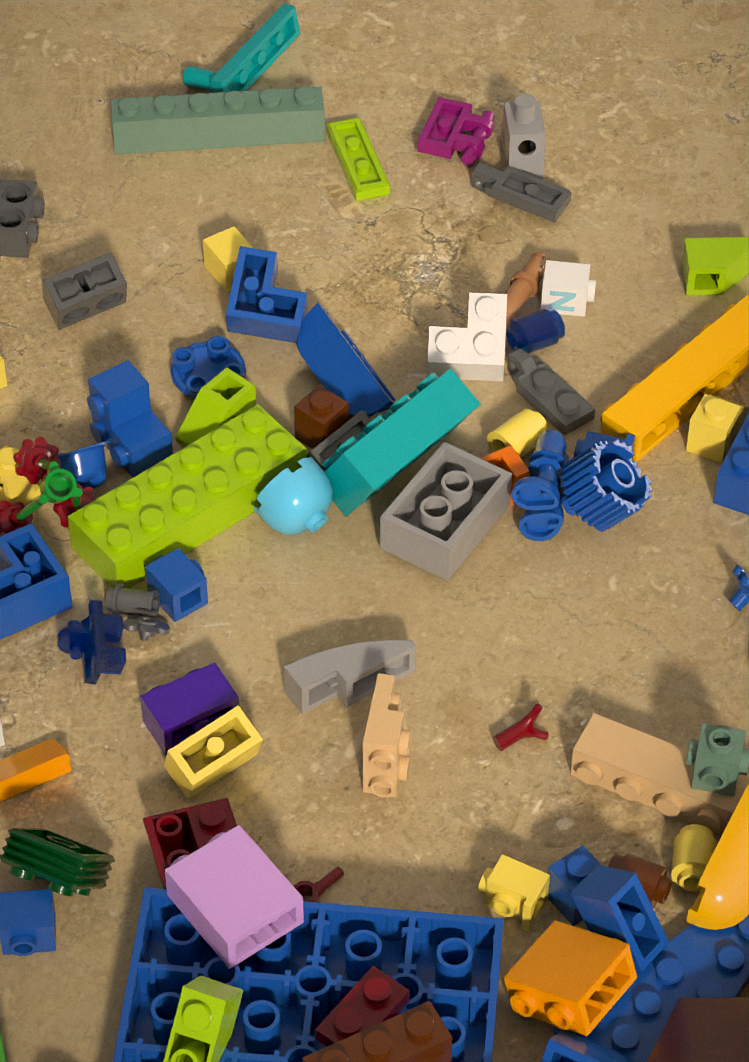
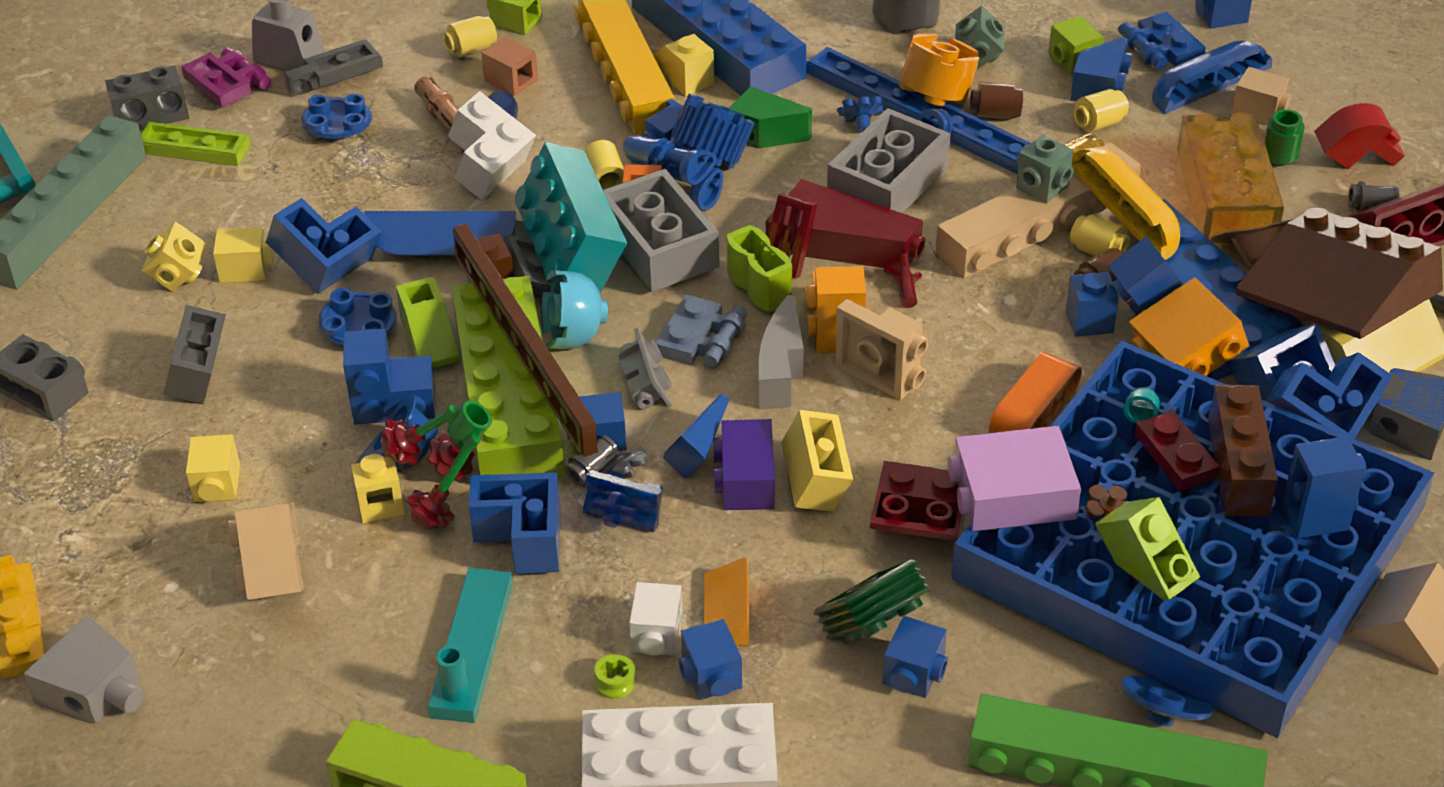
camera: 60 degrees left, 5 degrees down
light yellow brick [478,854,550,932] -> none
dark grey hinge [508,348,595,435] -> none
white brick [541,260,596,317] -> none
none -> dark grey brick [105,65,190,130]
none -> light yellow brick [141,221,207,292]
none -> blue dish [301,94,372,139]
none -> light yellow brick [443,16,497,58]
none -> reddish brown tile [452,223,598,457]
none -> nougat brick [481,36,538,96]
none -> light grey hinge [618,328,672,409]
none -> sand blue plate [656,294,747,368]
none -> blue slope [663,393,729,478]
none -> lime brick [726,225,792,312]
none -> green slope [729,86,812,148]
none -> dark red slope [765,179,926,270]
none -> dark red tile [768,193,818,279]
none -> light orange brick [805,266,866,353]
none -> light grey brick [827,108,950,213]
none -> orange beam [989,352,1082,433]
none -> reddish brown plant [1085,485,1129,519]
none -> teal hinge [1124,387,1160,424]

